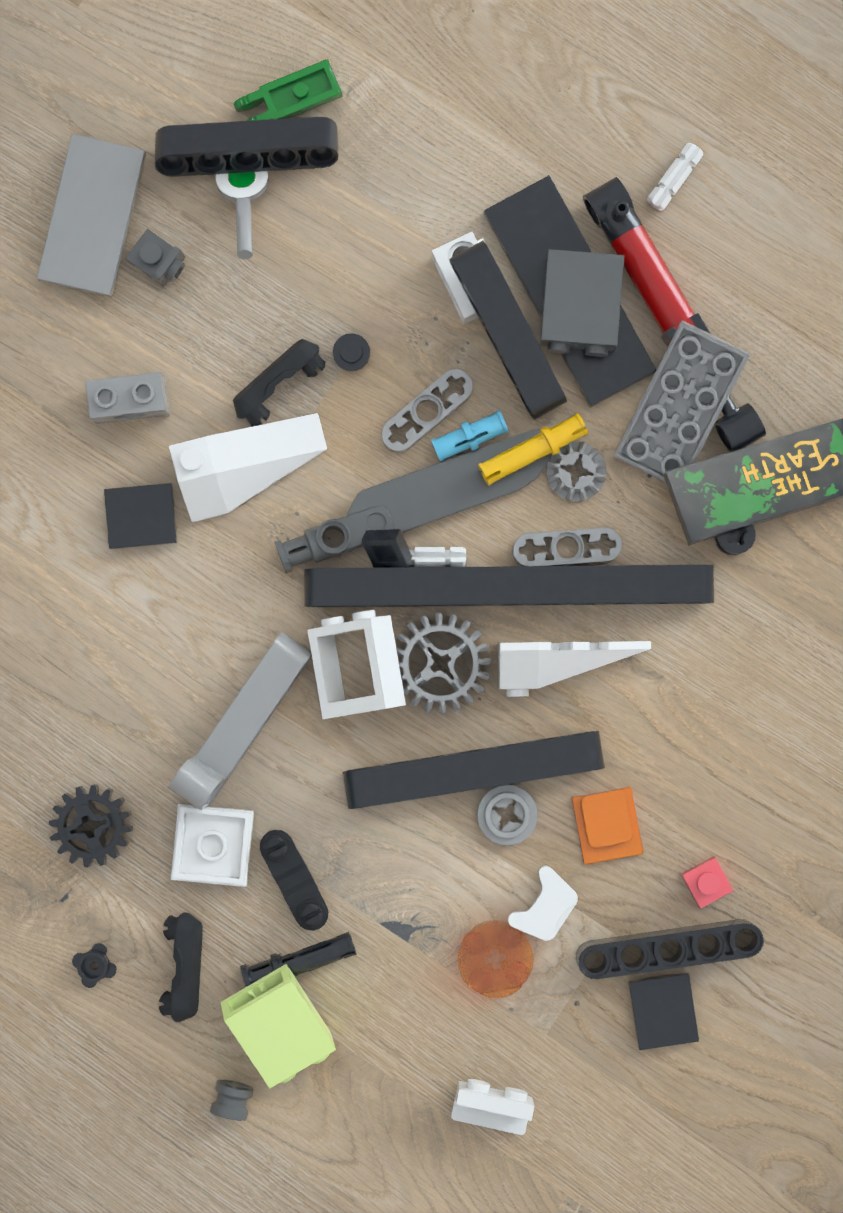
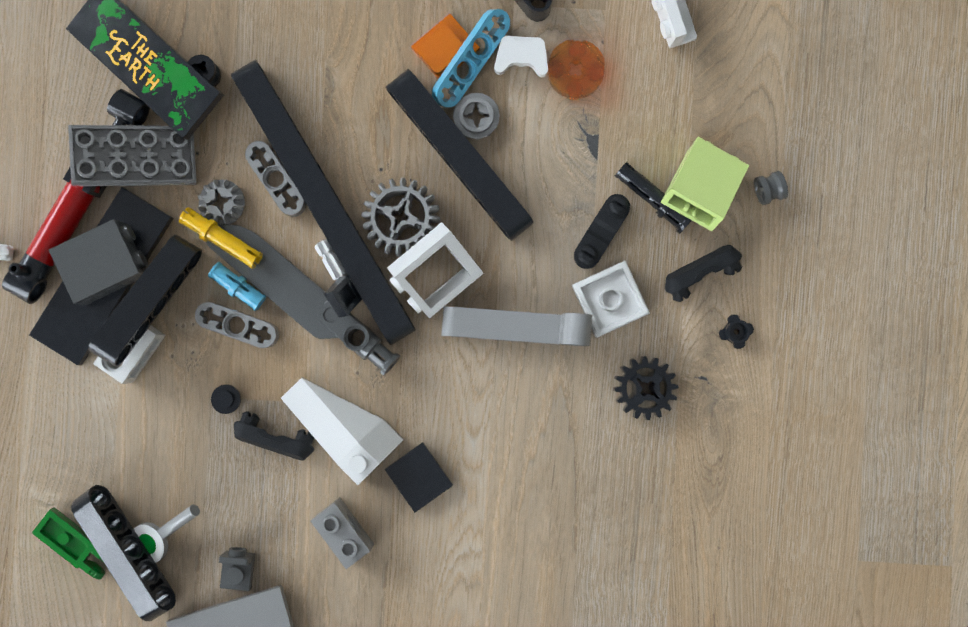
camera: 120 degrees left, 0 degrees up
white wedge [498,641,651,697] -> none
none -> medium azure beam [432,9,510,108]

